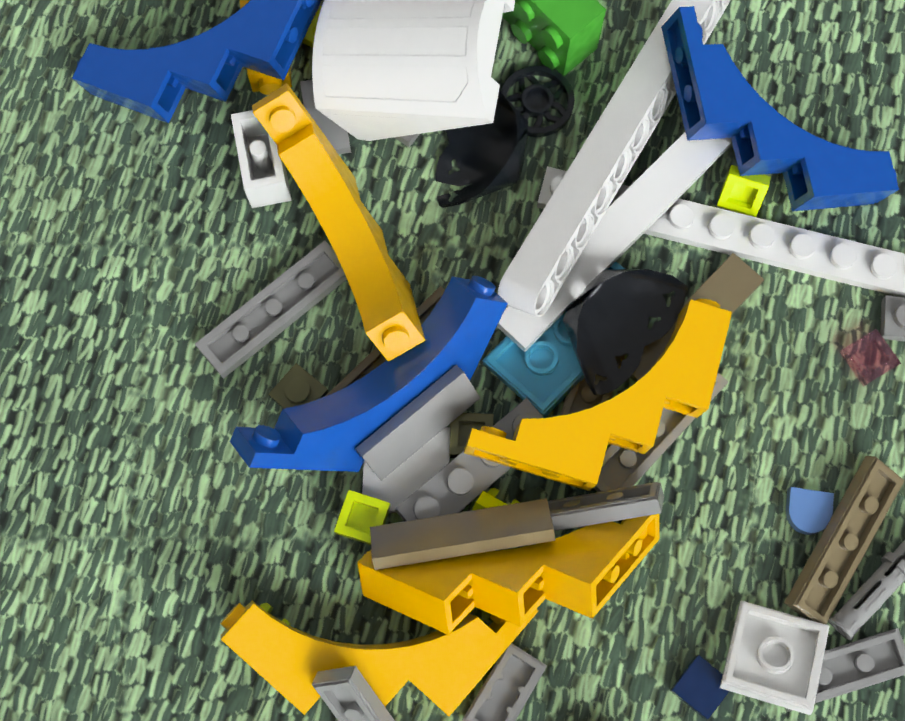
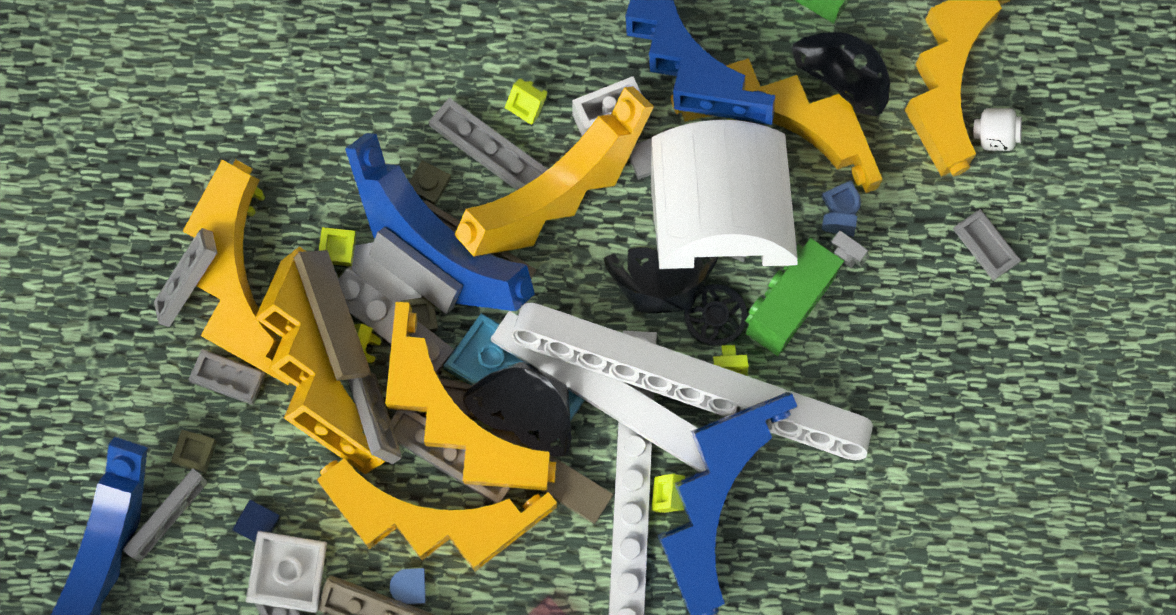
camera: 75 degrees right, 0 degrees up
none -> yellow arch [316,458,557,572]
none -> neon yellow tile [505,78,547,125]
none -> neon yellow tile [713,345,749,376]

